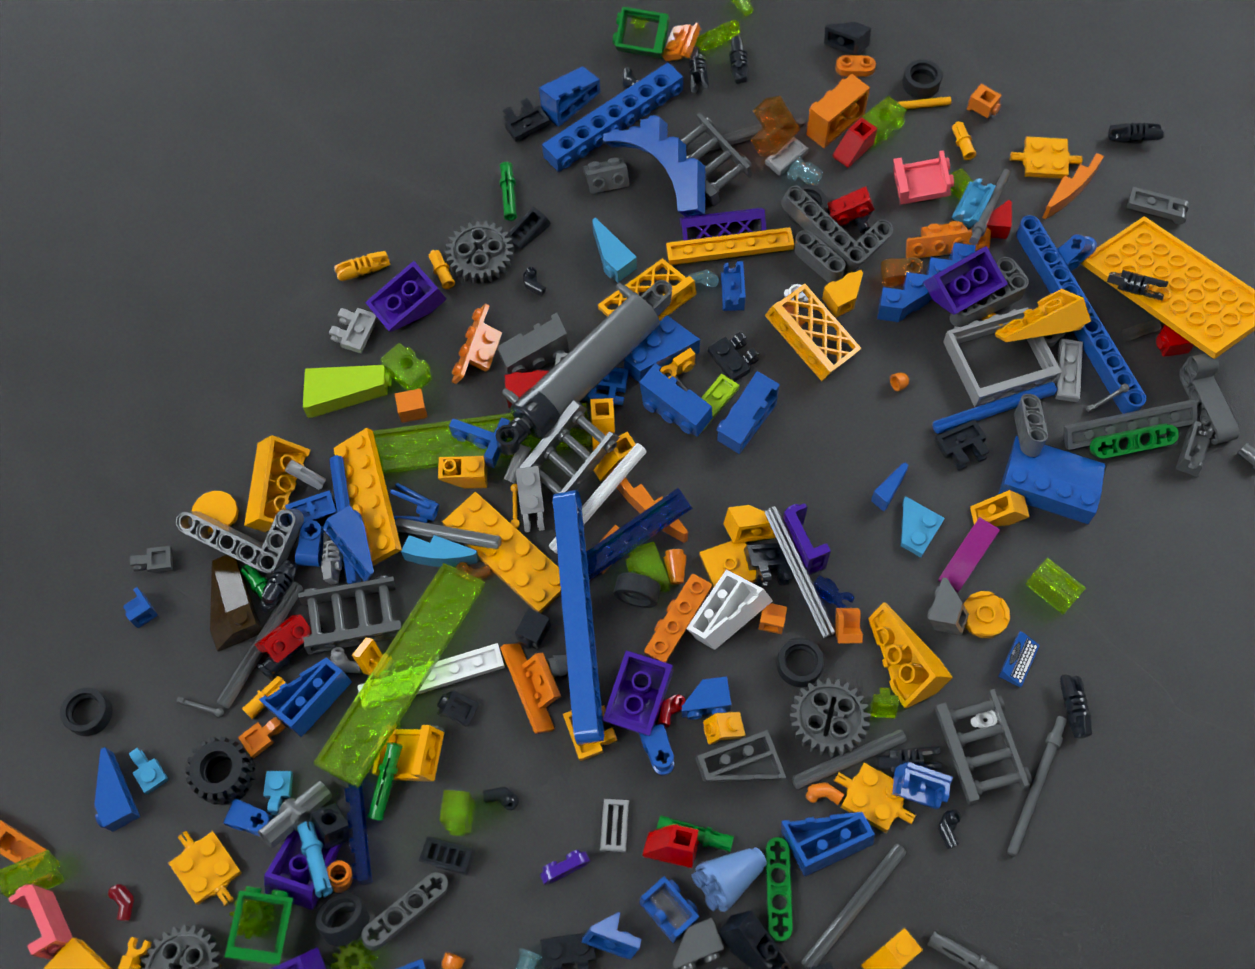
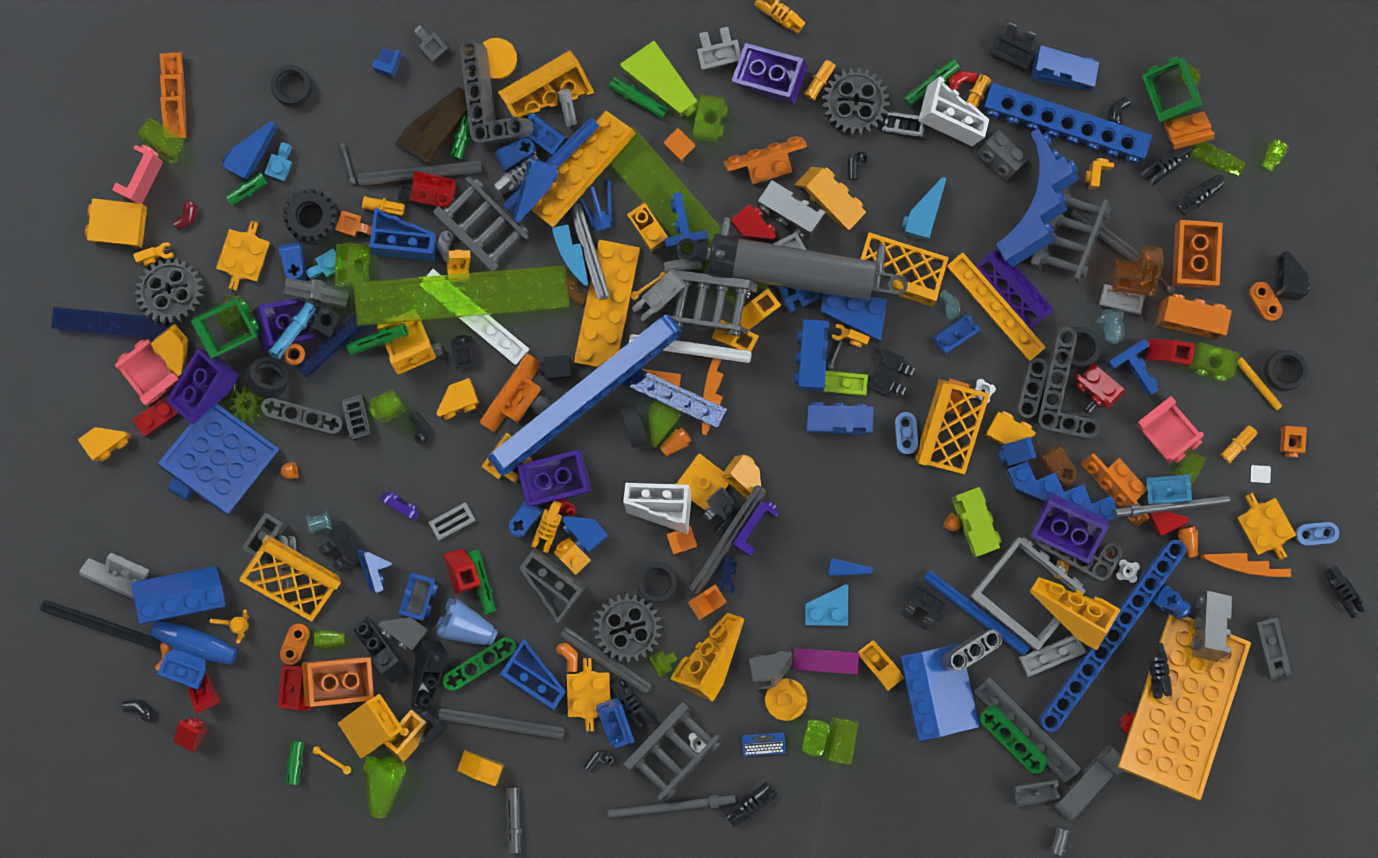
camera: 55 degrees right, 20 degrees up
black hinge [259,560,298,613] -> none
orange bracket [644,574,712,663] -> none
dark grey hinge [1086,384,1129,413] -> none
none -> green pin [225,172,268,206]
none -> clear neon green brick [335,242,370,289]
none -> light orange slope [436,378,480,420]
none -> light orange hinge [531,500,562,553]
none -> green pin [608,76,669,119]
none -> light orange wedge [795,167,866,230]
none -> clear neon green gear [802,720,829,756]
none -> medium blue plate [895,412,918,455]
none -> white wedge [919,76,989,146]
none -> red arm [948,71,977,91]
none -> lime wedge [951,487,1001,557]
none -> light orange axle [966,74,991,108]
none -> blue slope [998,437,1036,467]
none -> light orange bracket [1085,158,1114,190]
none -> blue bracket [1106,339,1159,396]
none -> white plate [1116,560,1140,583]
none -> orange brick [1172,220,1223,289]
none -> orange cone [1177,525,1199,558]
none -> wedge [1190,591,1232,662]
none -> white sticker [1251,465,1271,483]
none -> medium blue plate [1295,522,1339,546]

